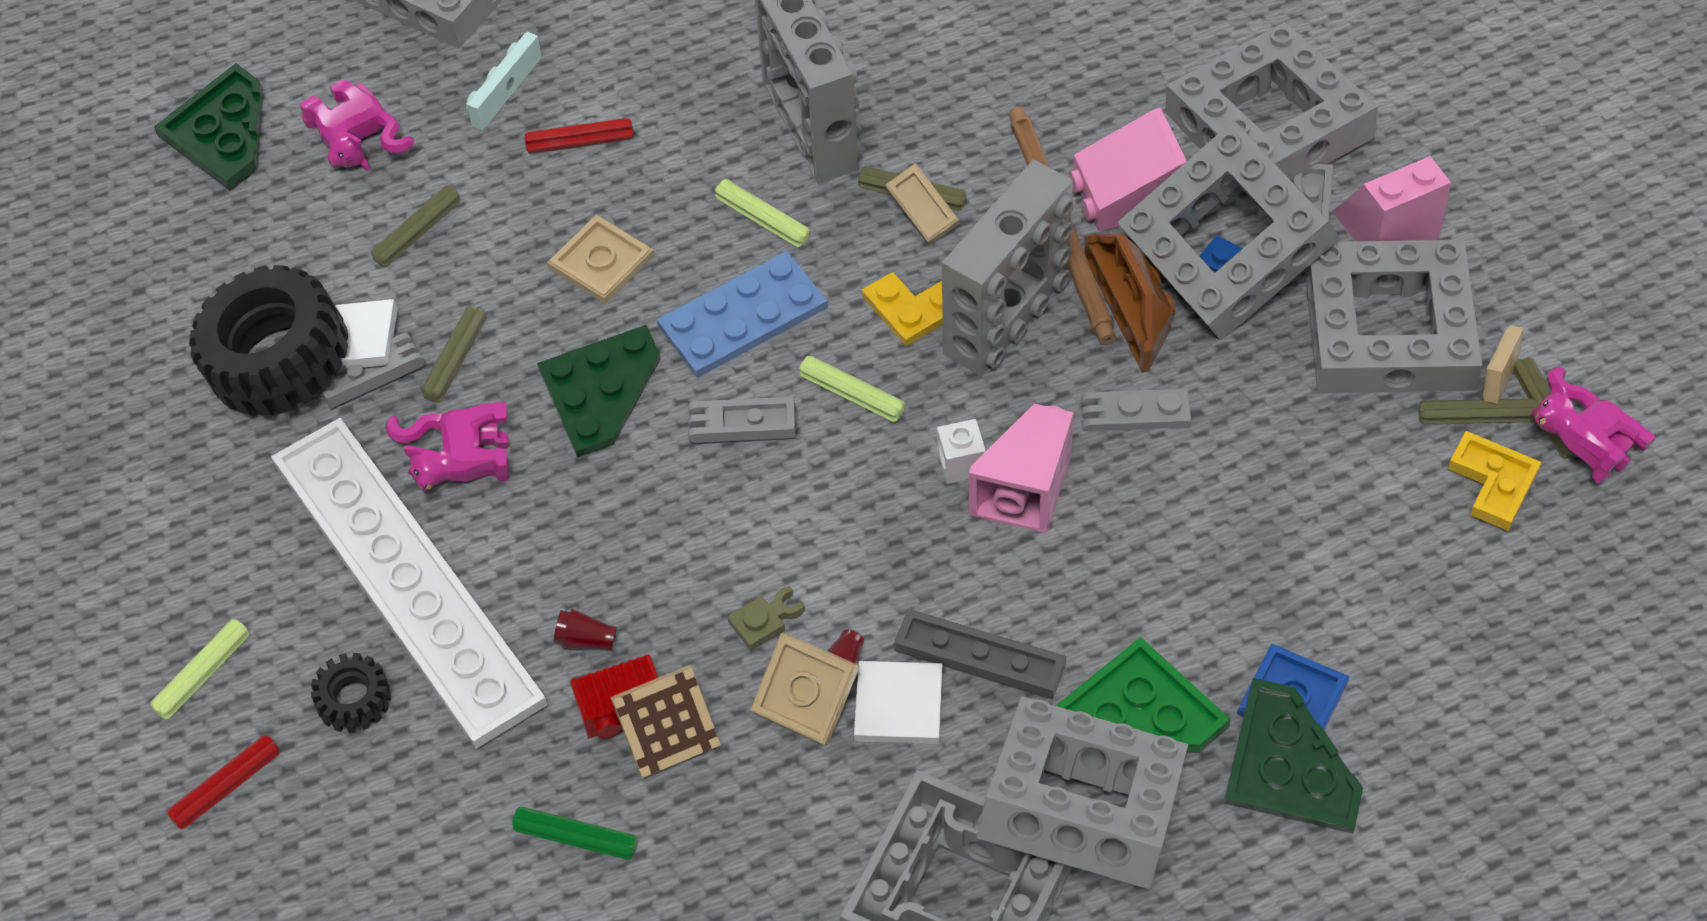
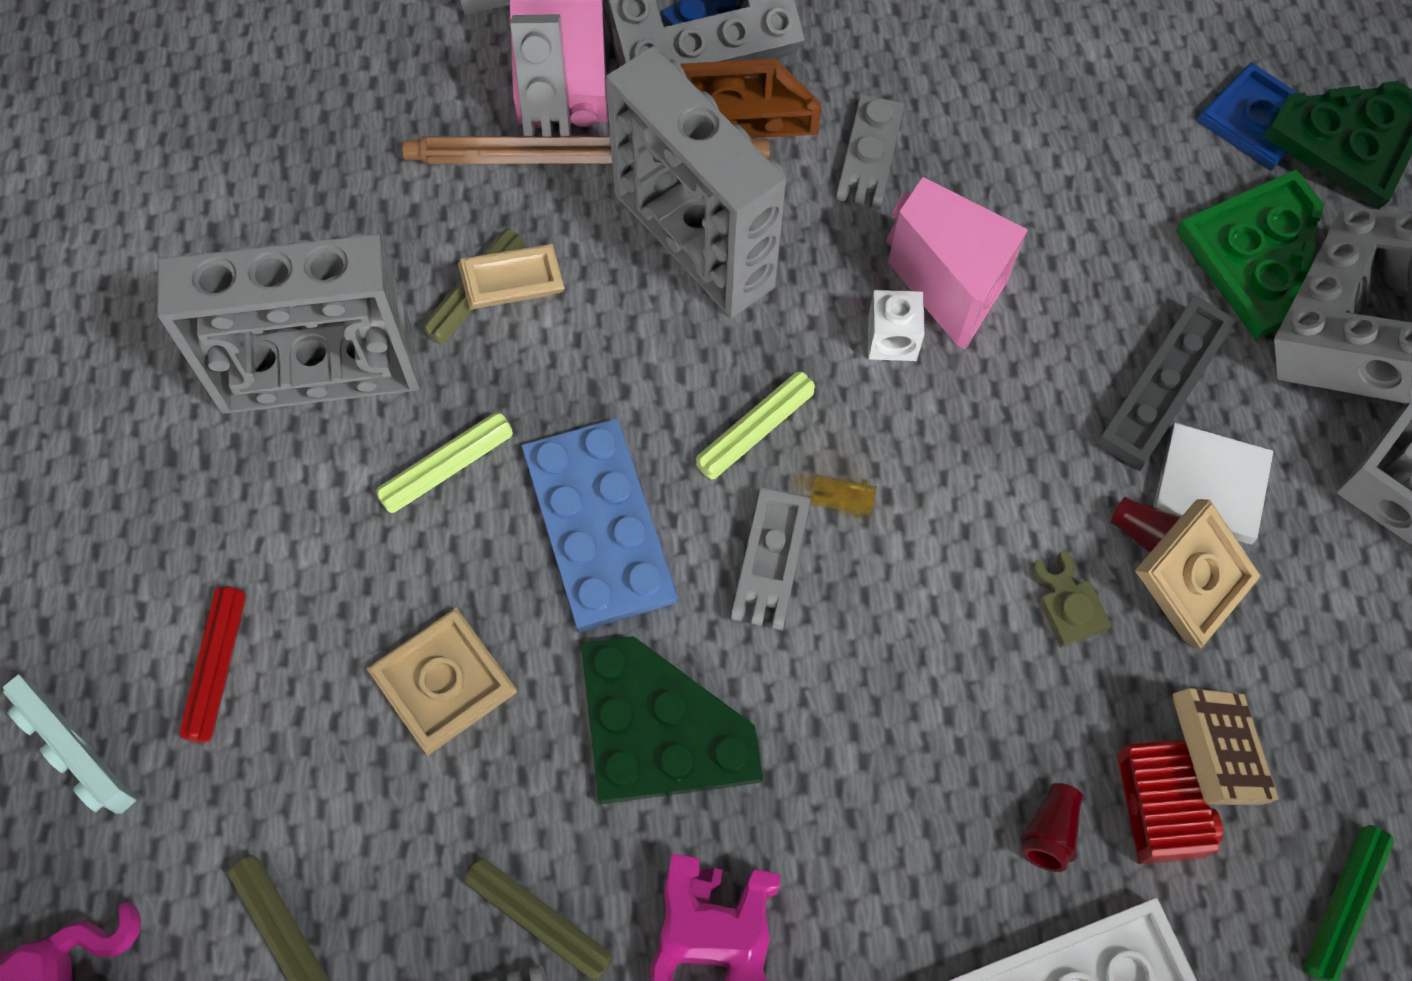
camera: 80 degrees left, 10 degrees up
yellow plate [861,272,943,346] -> none
none -> light grey hinge [510,14,571,137]
none -> clear yellow pin [811,474,877,519]

